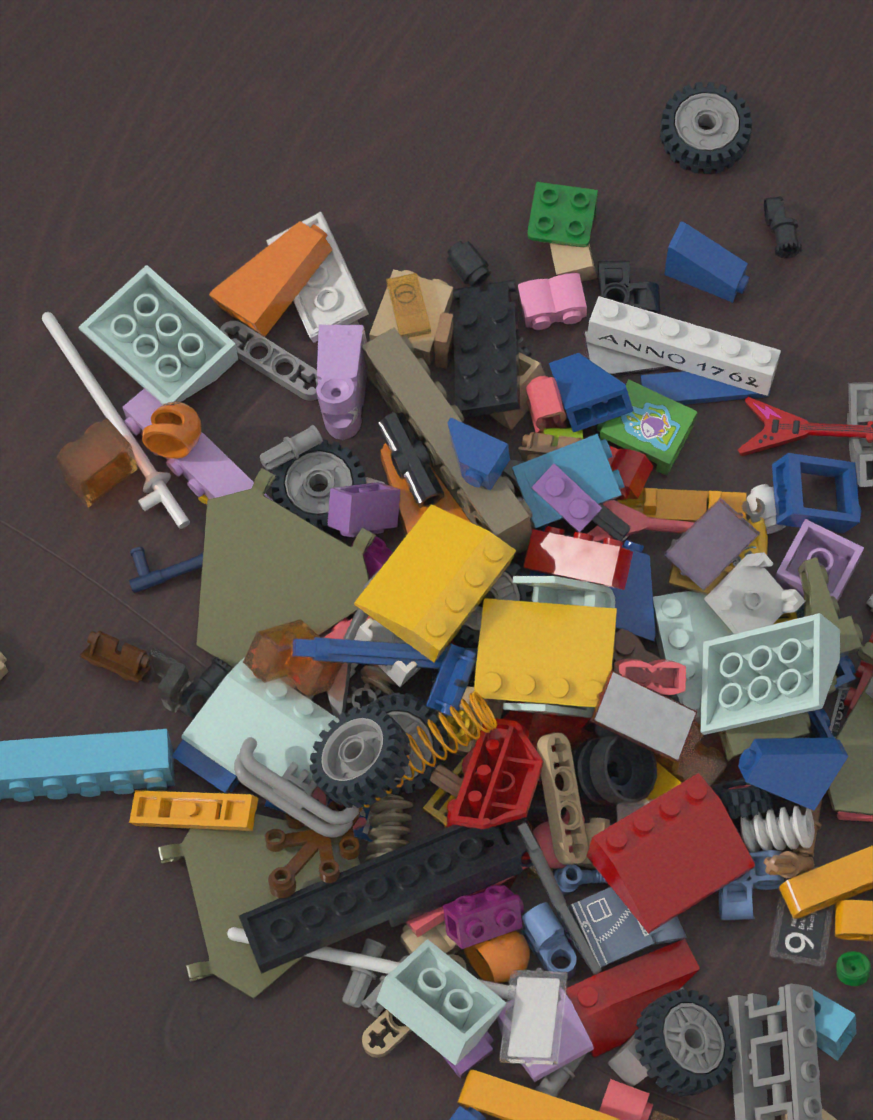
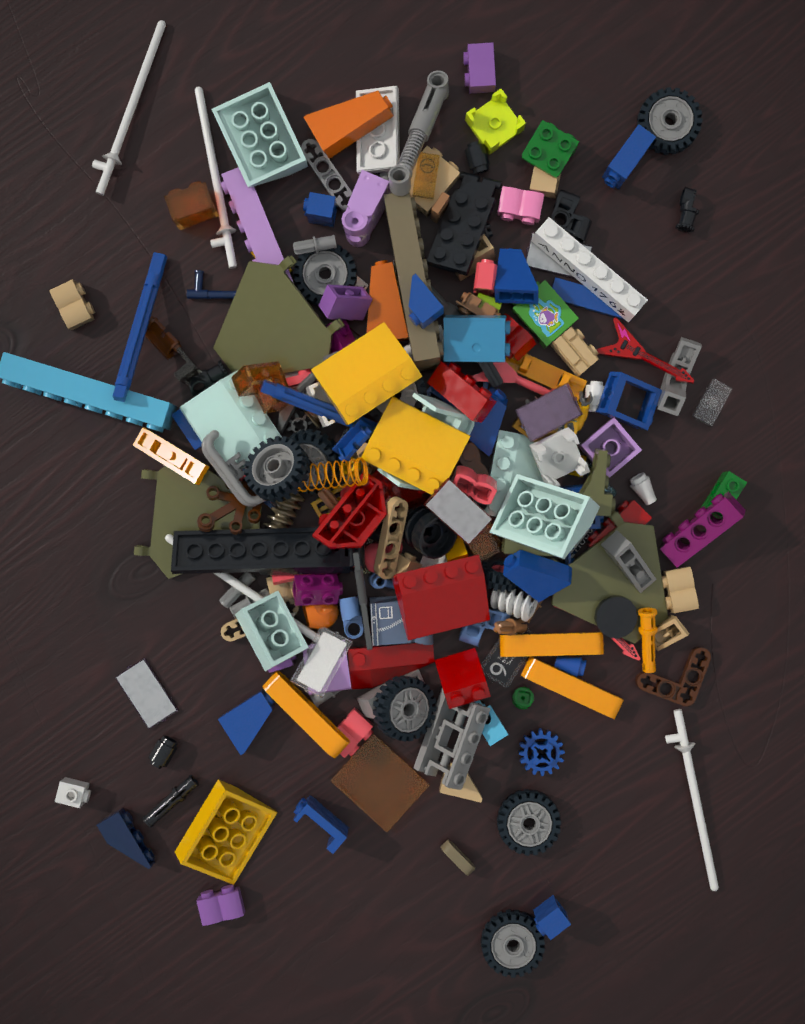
camera: 20 degrees right, 20 degrees up
orange helmet [142,402,201,459] -> none
black piece [378,412,444,508] -> none
medium lavender plate [531,464,602,532] -> none
blue slope [664,222,750,303] -> none
none -> blue piece [113,252,168,402]
none -> blue brick [303,192,338,227]
none -> light grey piece [388,70,449,196]
none -> red brick [435,648,491,709]
none -> medium lavender brick [463,43,496,94]
none -> neon yellow panel [465,89,526,155]
none -> tan brick [550,326,599,377]
none -> blue window [602,124,656,190]

